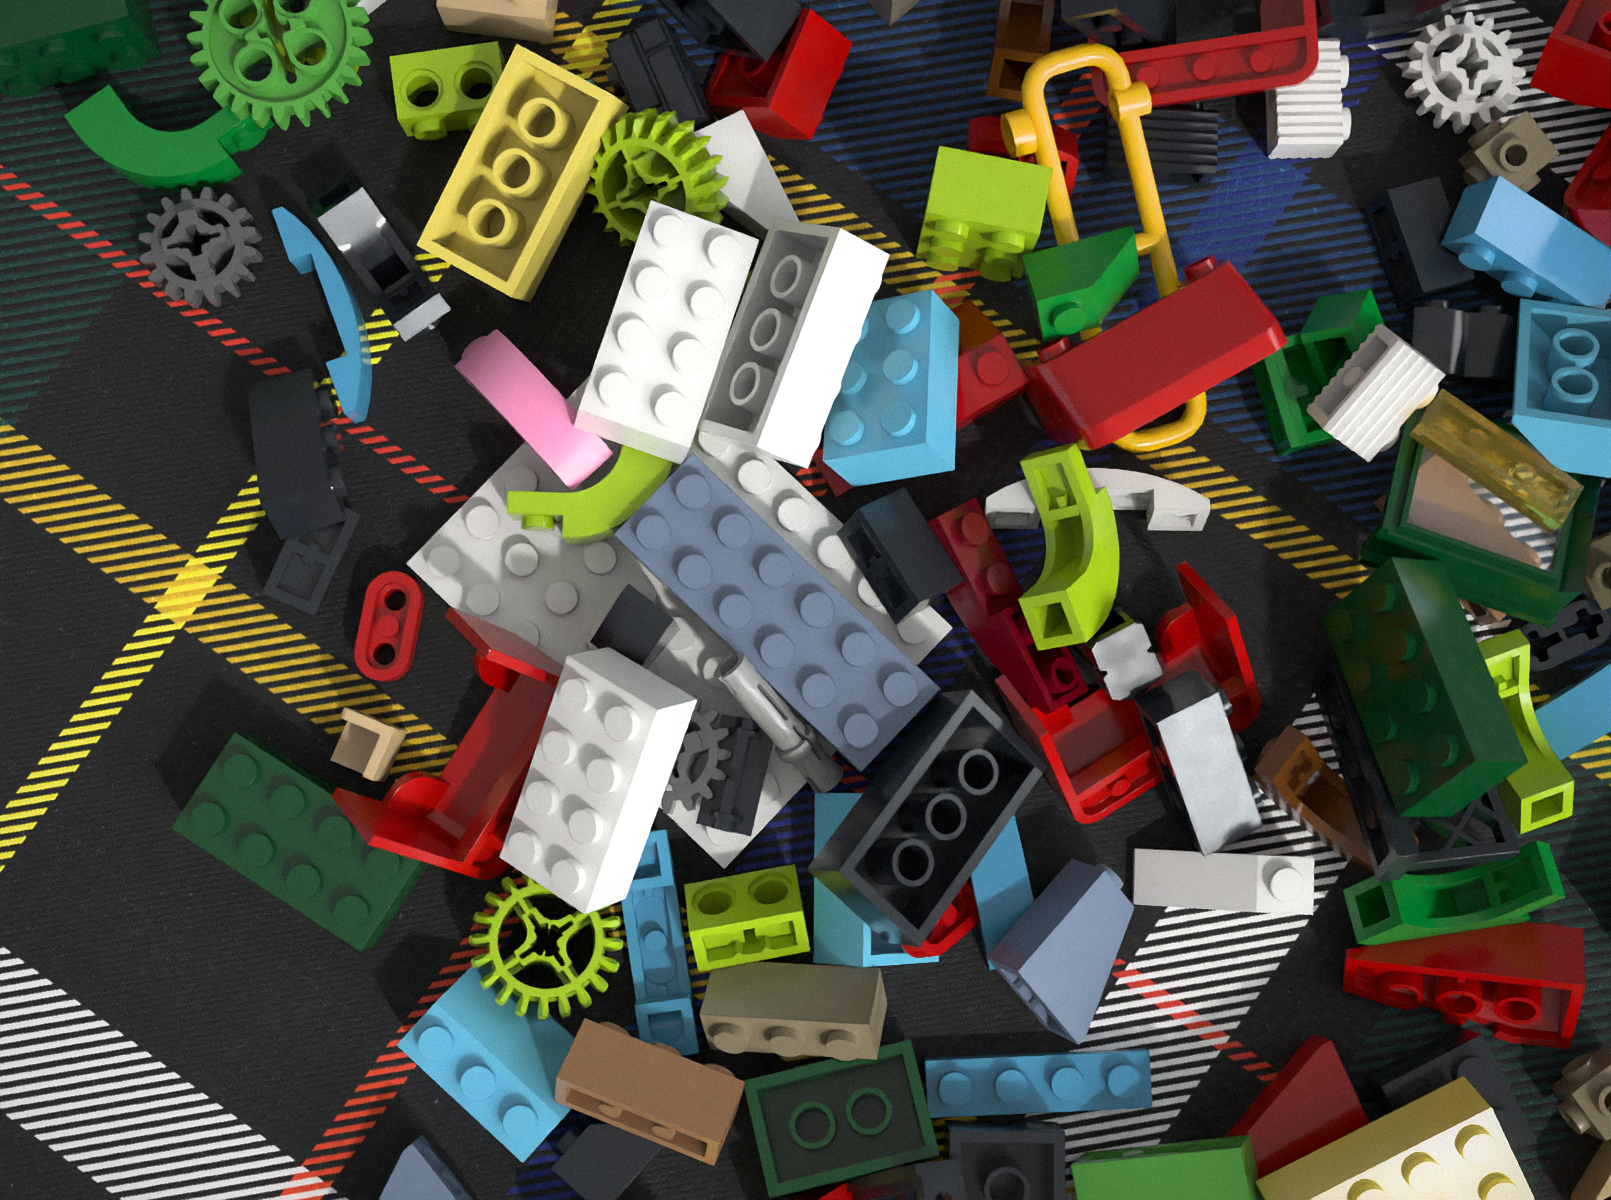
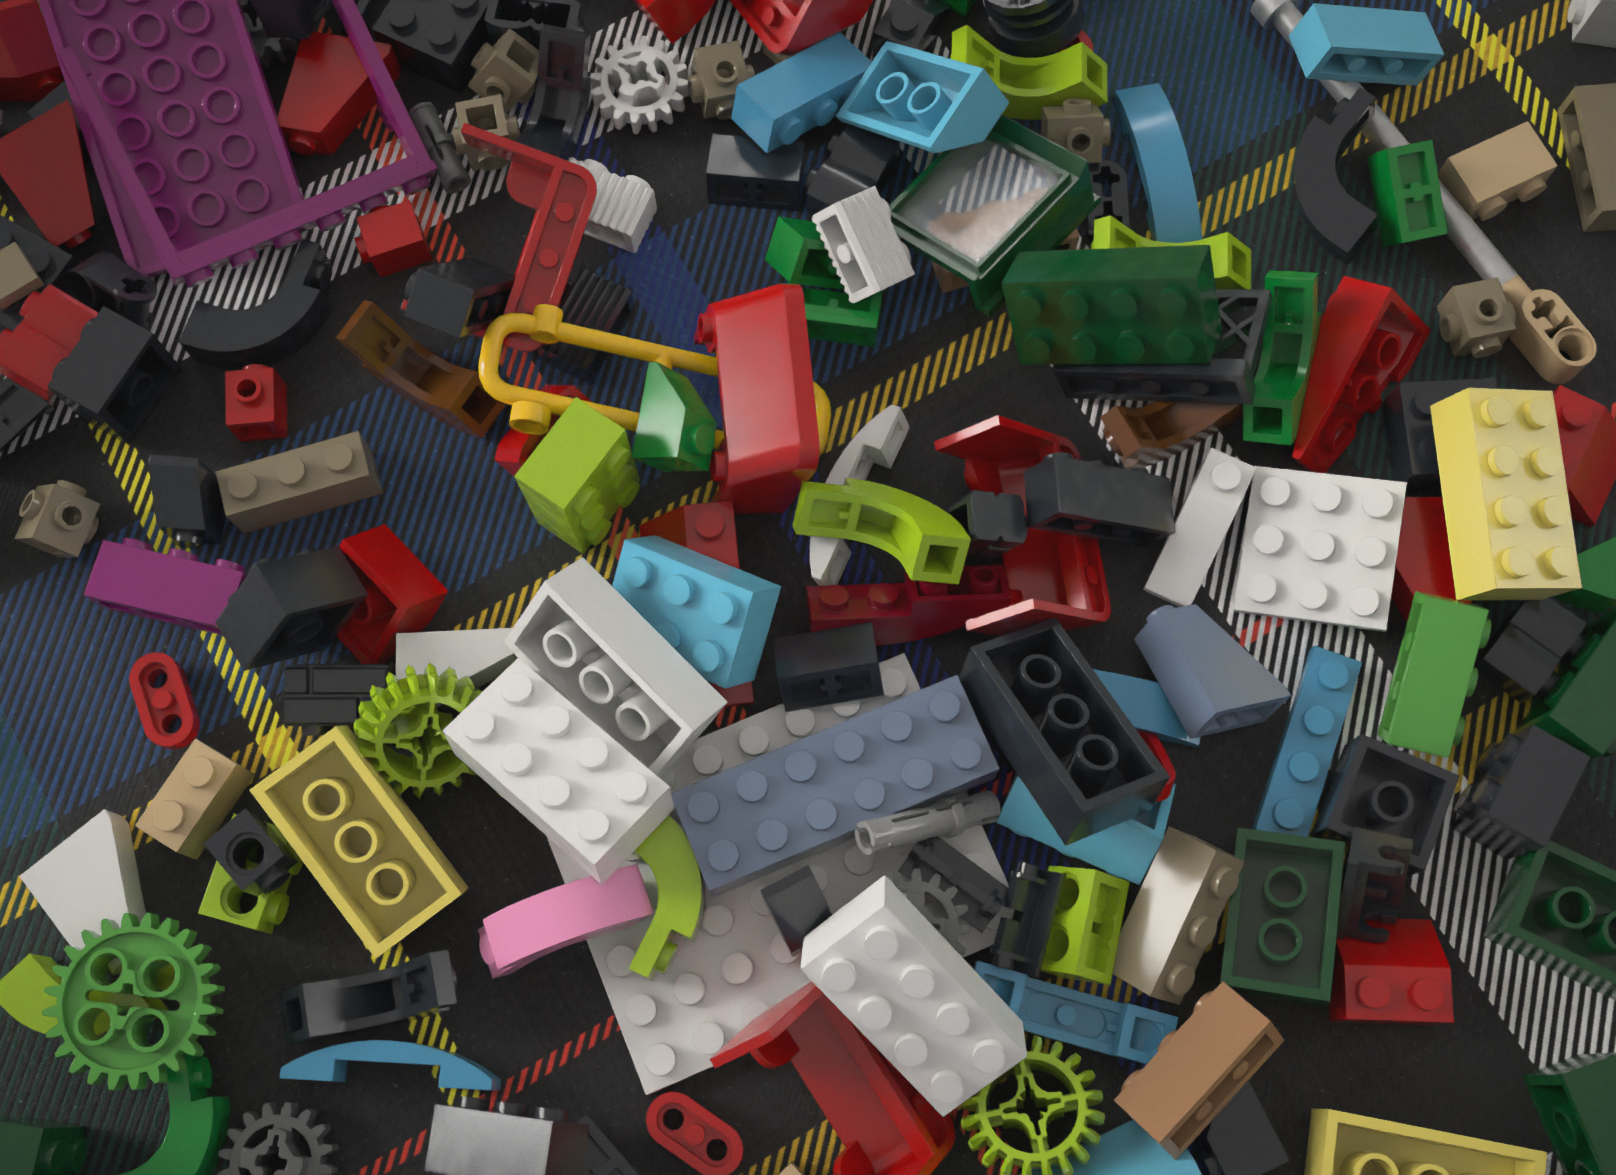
camera: 60 degrees left, 10 degrees down
clear yellow plate [1409,388,1584,534] -> none
none -> black brick [203,808,299,896]
none -> black hinge [990,862,1065,978]
none -> white plate [1233,466,1407,632]

